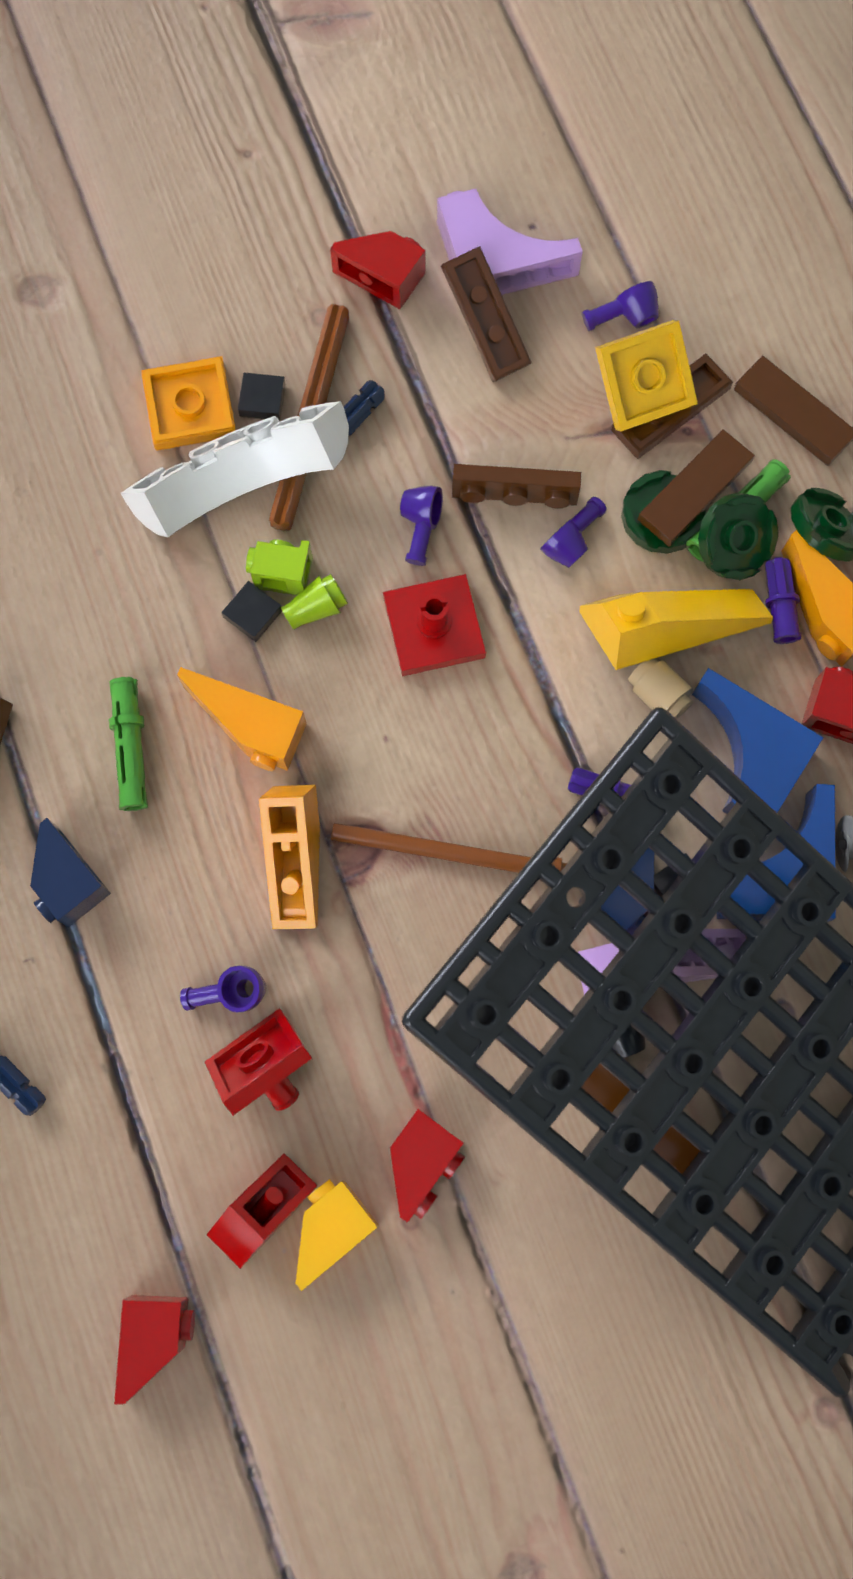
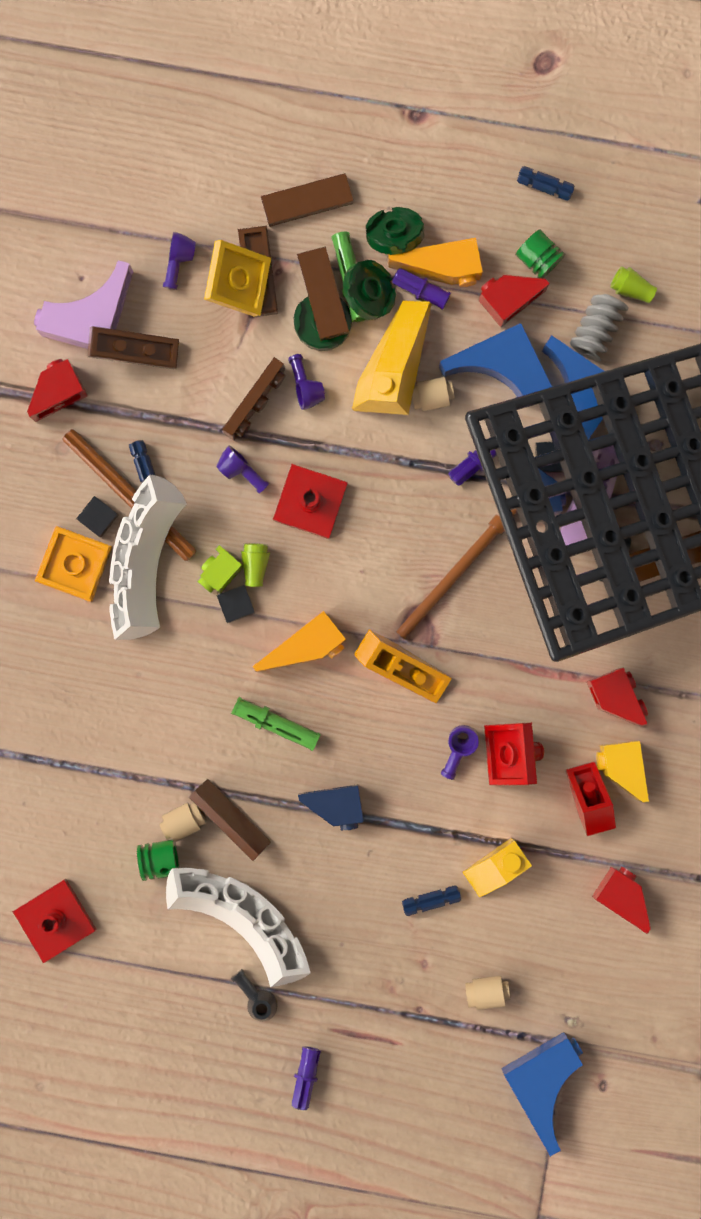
camera: 55 degrees left, 10 degrees up
none -> yellow slope [463,838,532,897]

